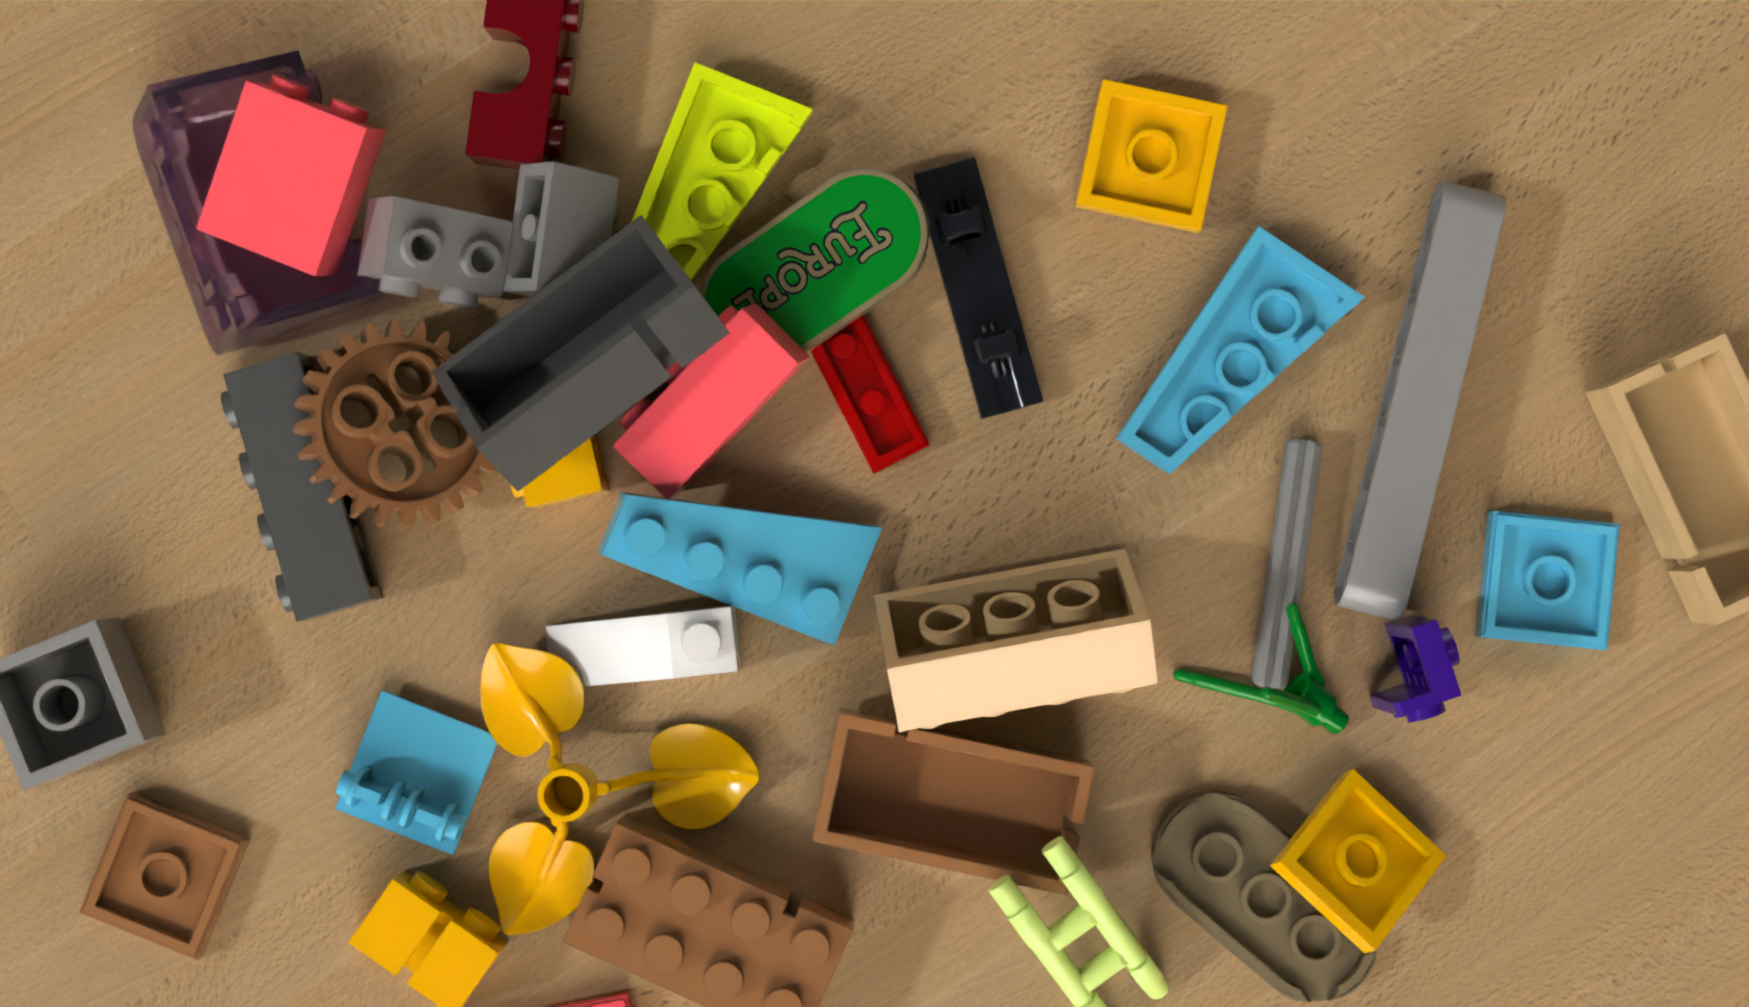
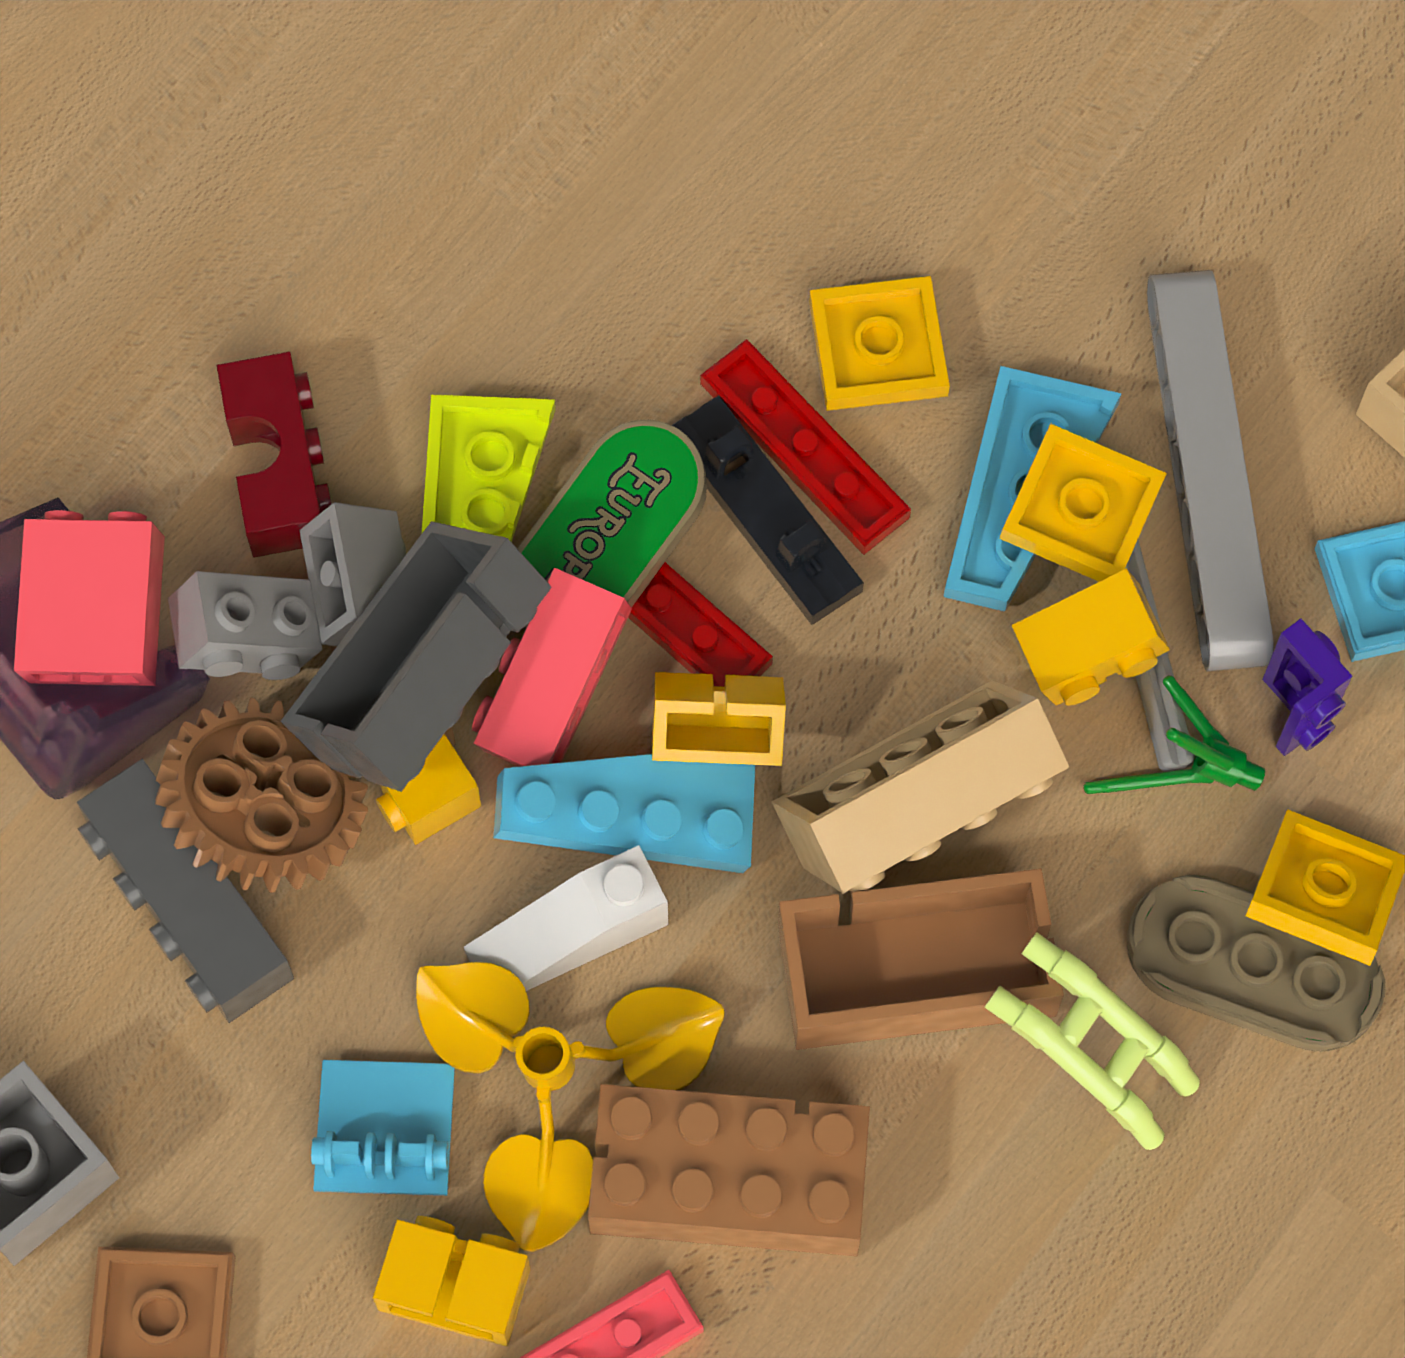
camera: 20 degrees left, 20 degrees down
none -> yellow piece [652,672,786,766]
none -> red tile [700,339,911,555]
none -> yellow plate [999,423,1167,582]
none -> yellow piece [1012,568,1170,706]

